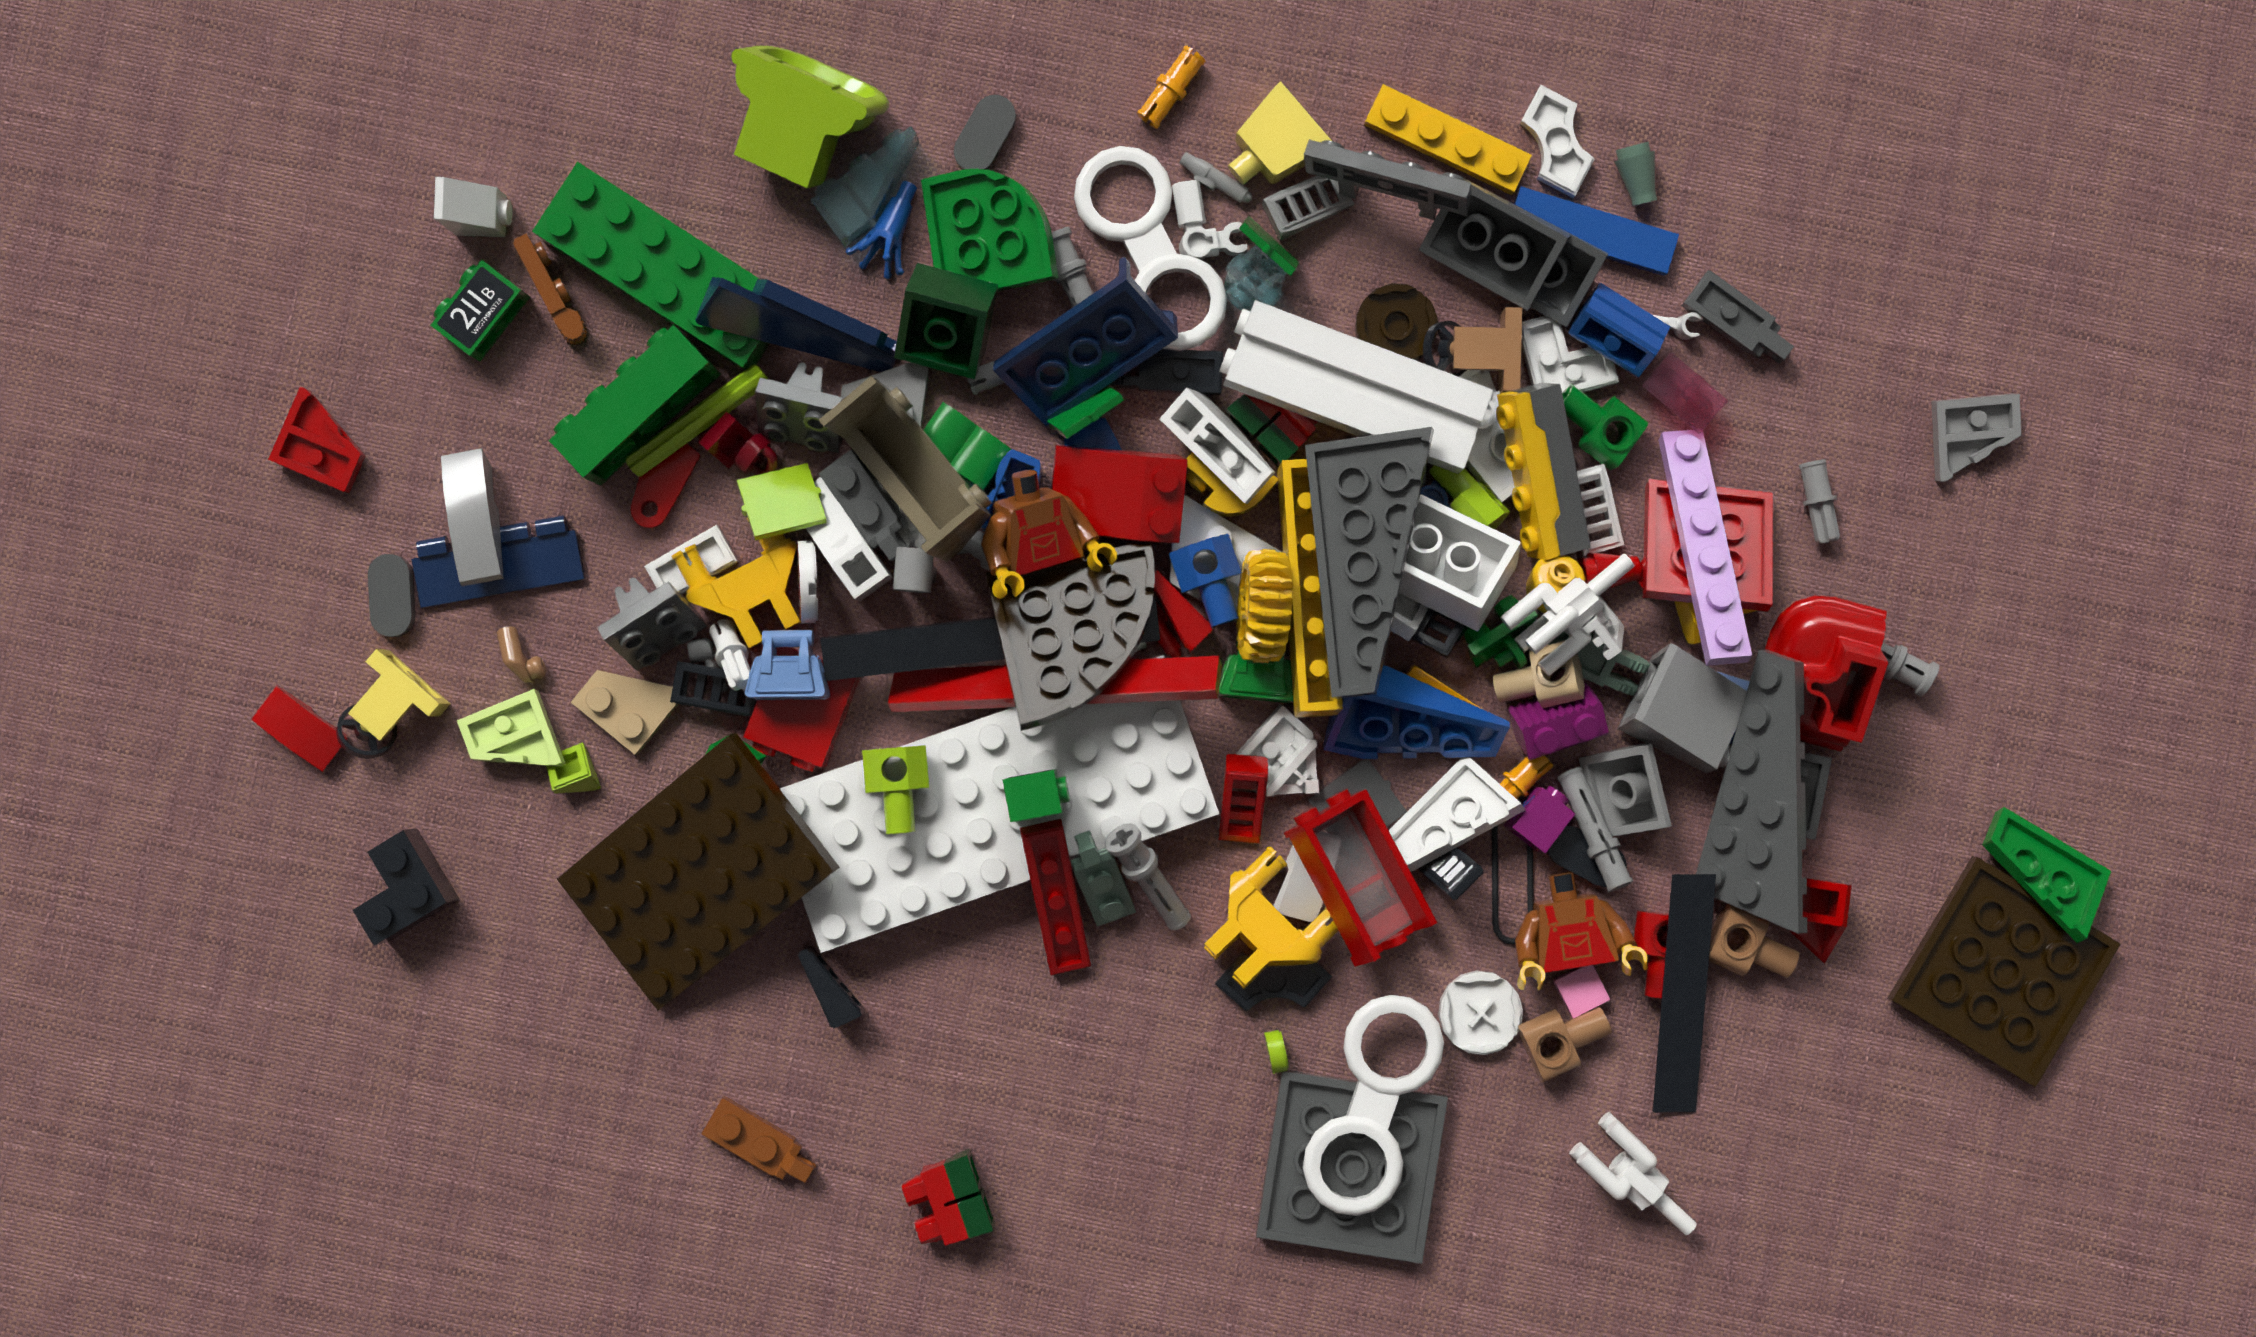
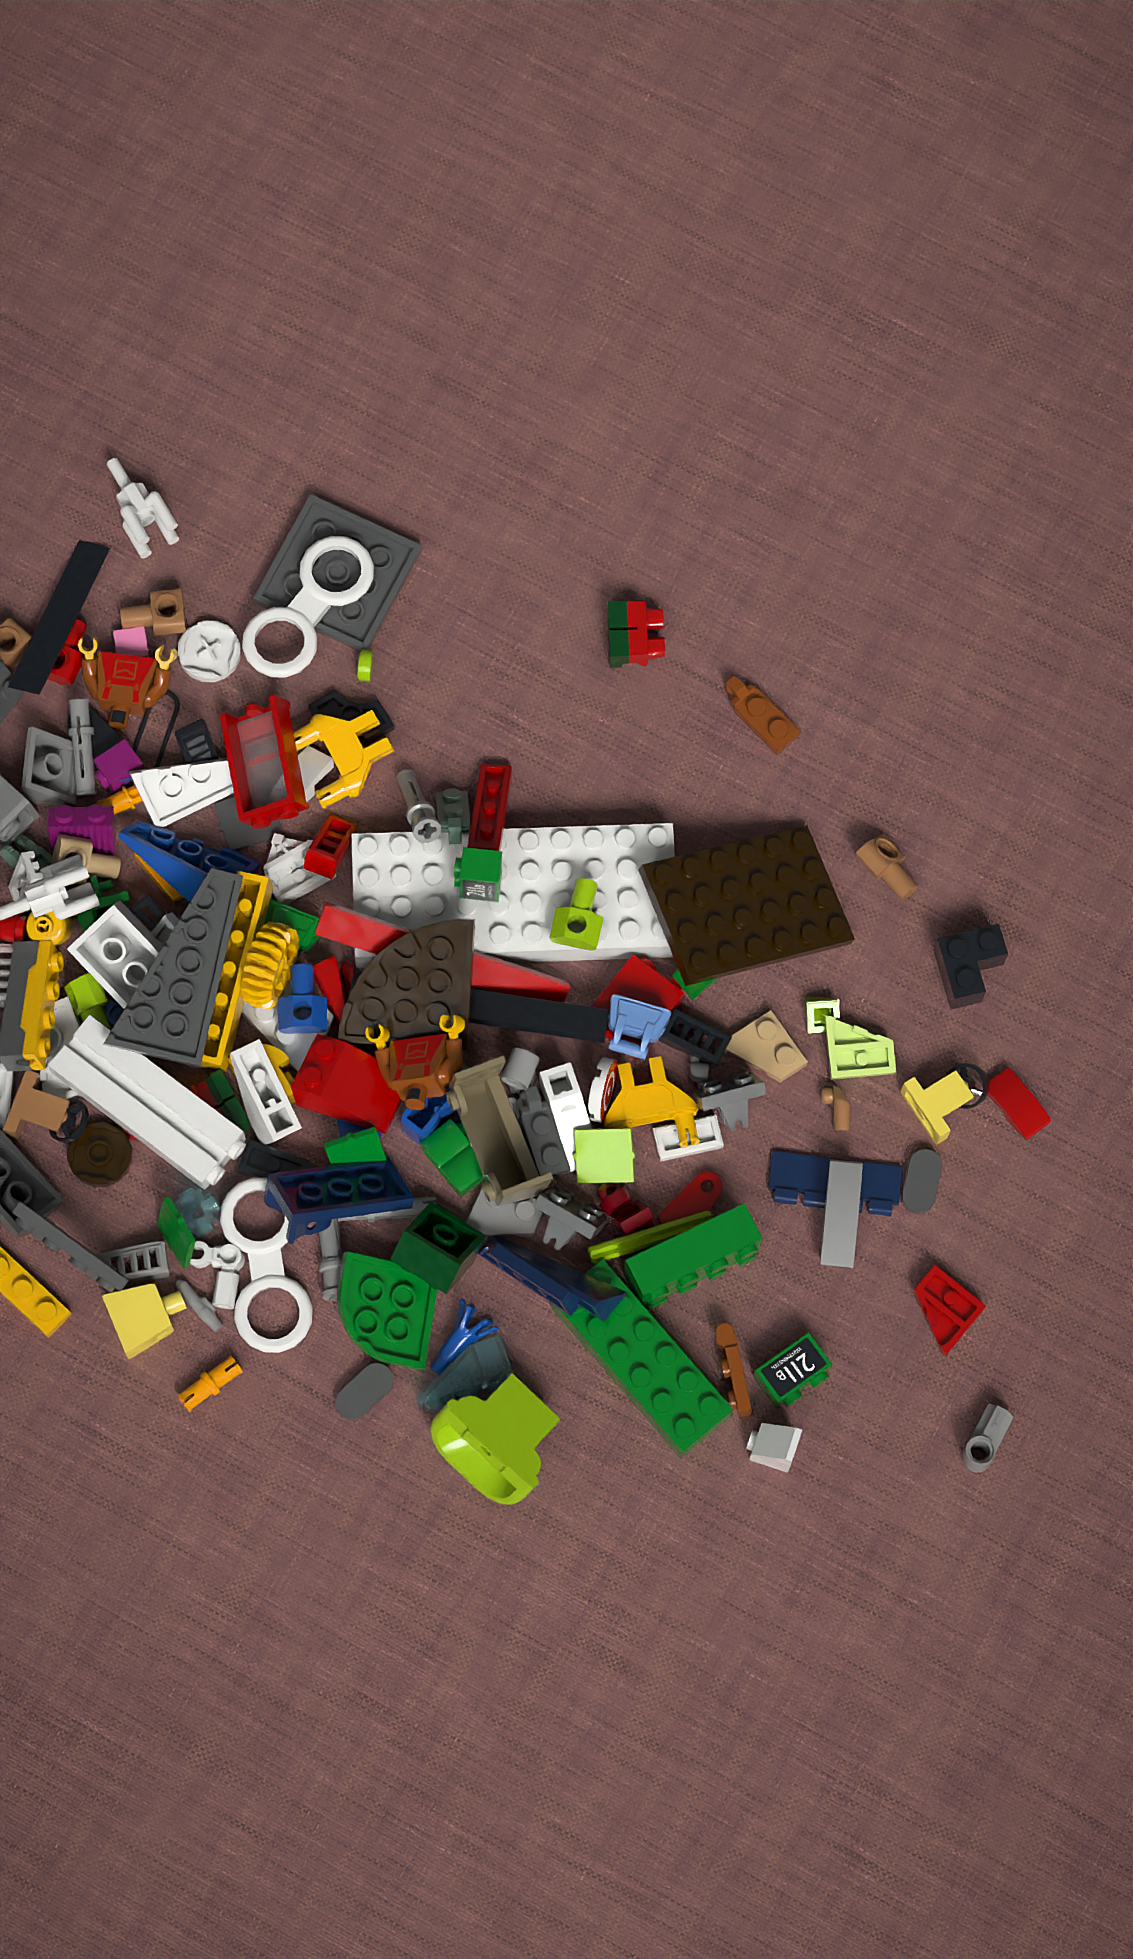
camera: 165 degrees left, 15 degrees down
white axle [709,619,750,691] -> none
black slope [798,946,866,1029] -> none
none -> medium nougat piece [856,834,919,901]
none -> light grey piece [962,1404,1014,1473]

